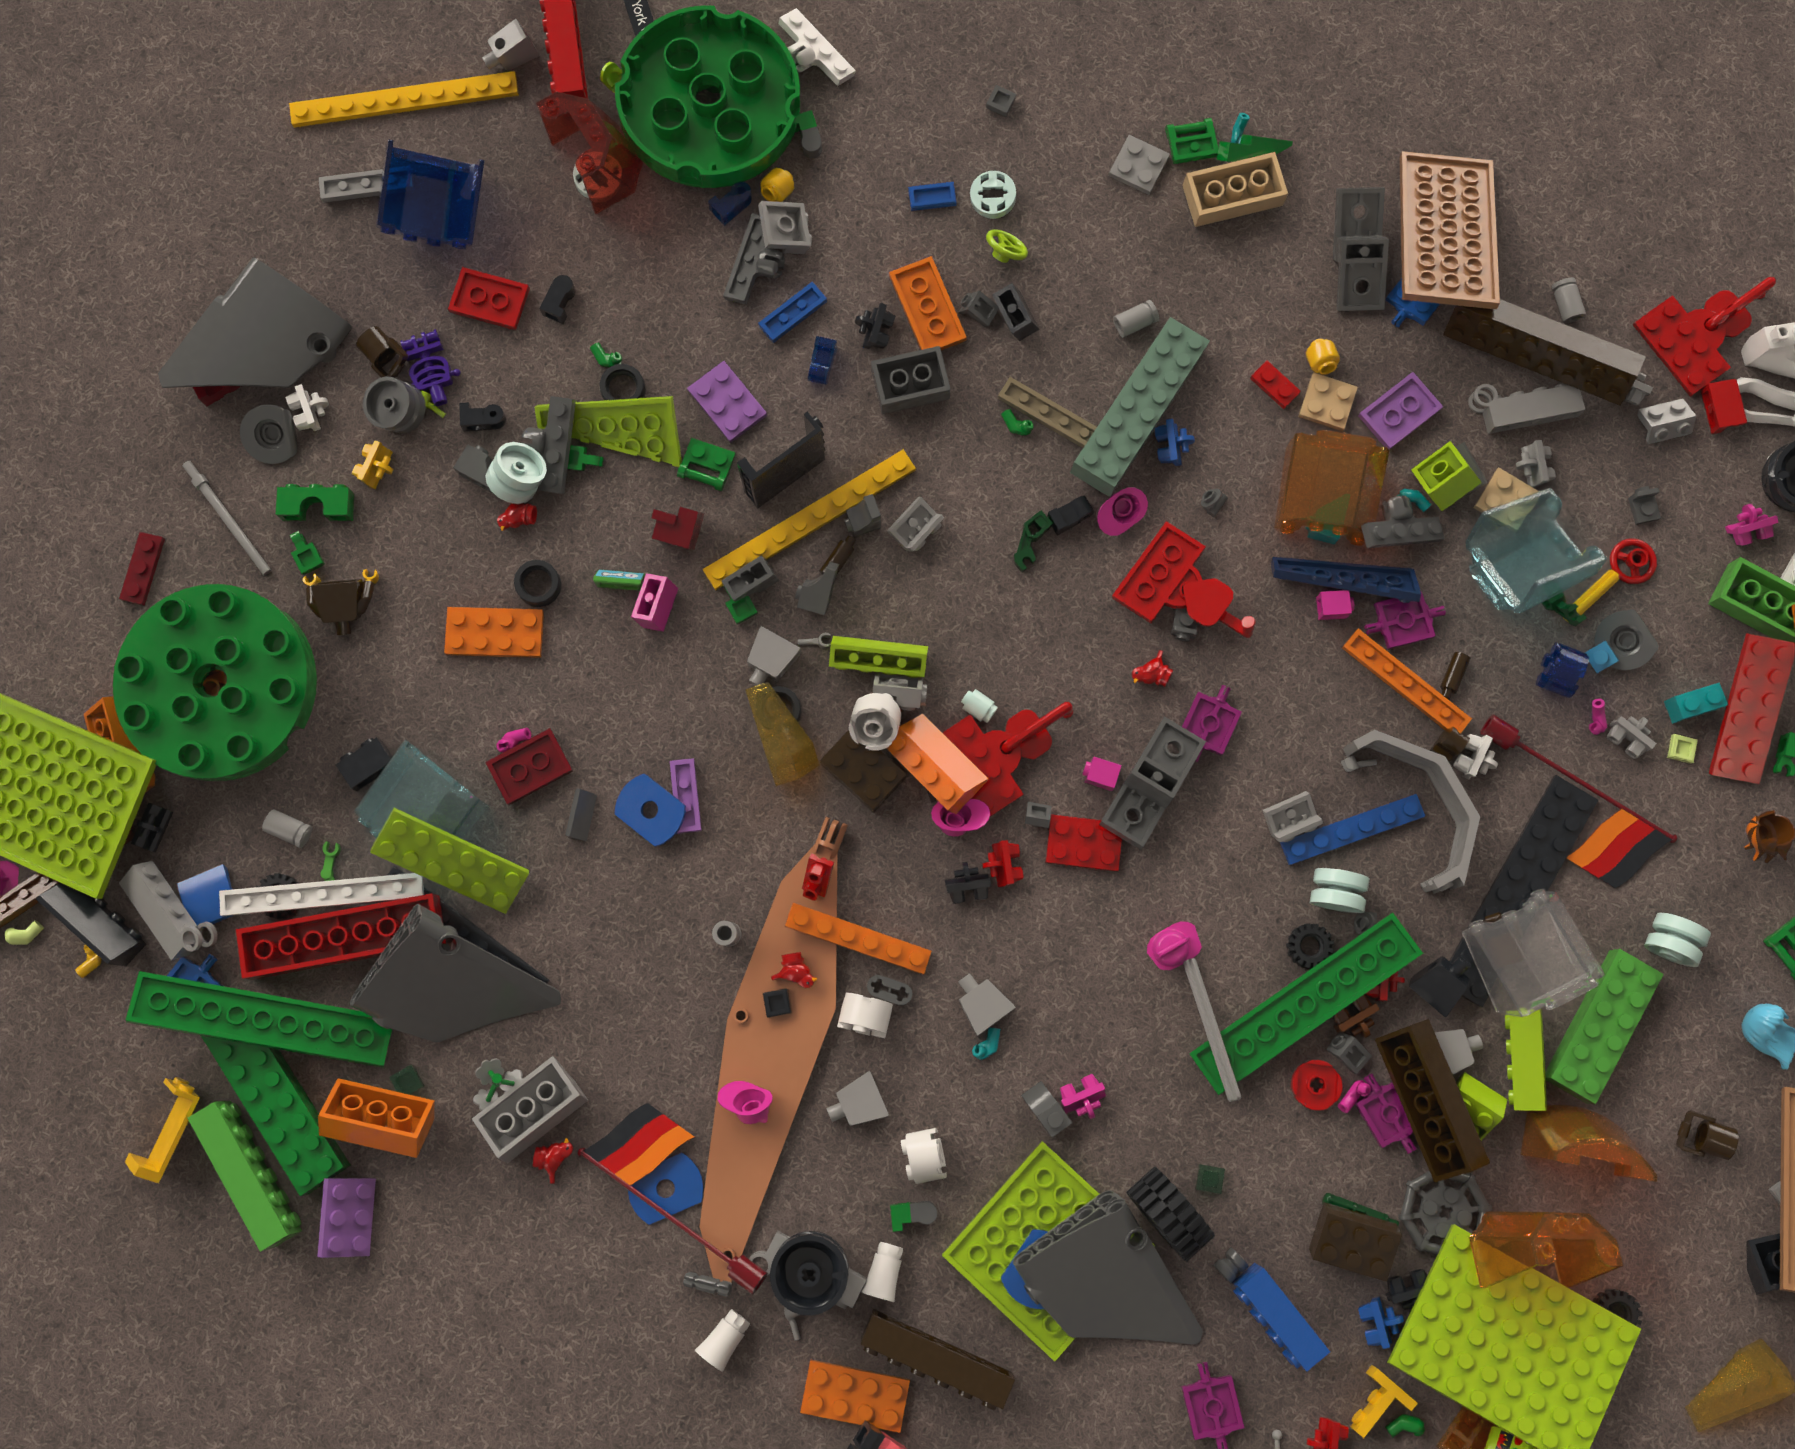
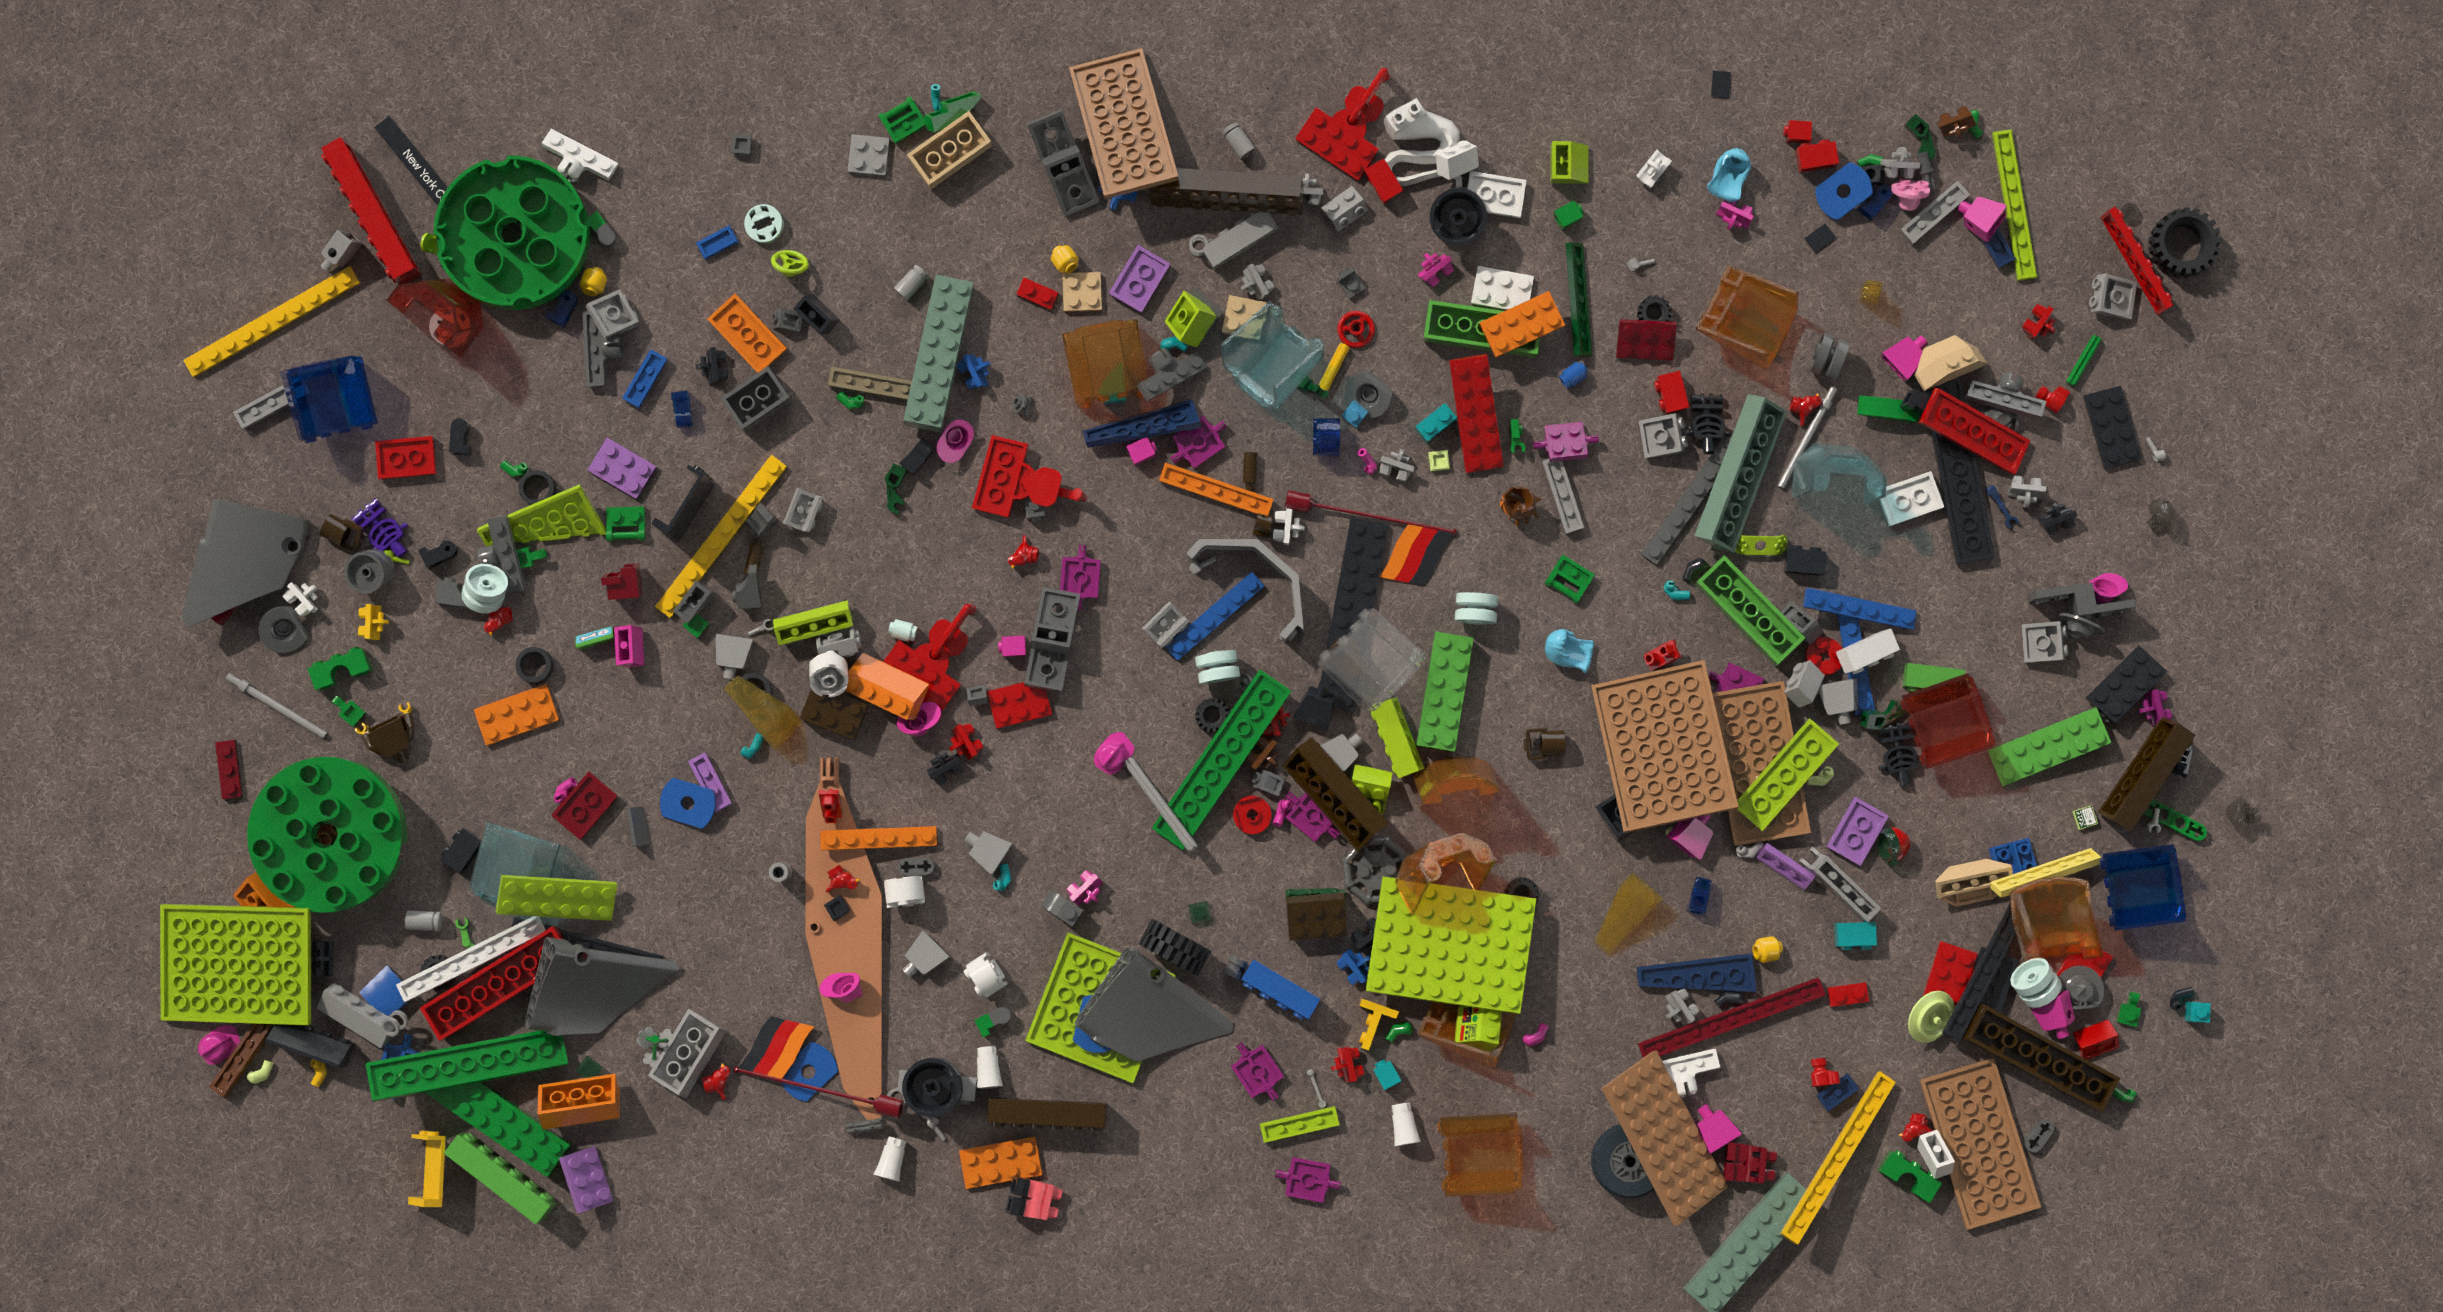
camera: 20 degrees left, 5 degrees up
none -> teal arm [740,733,765,759]

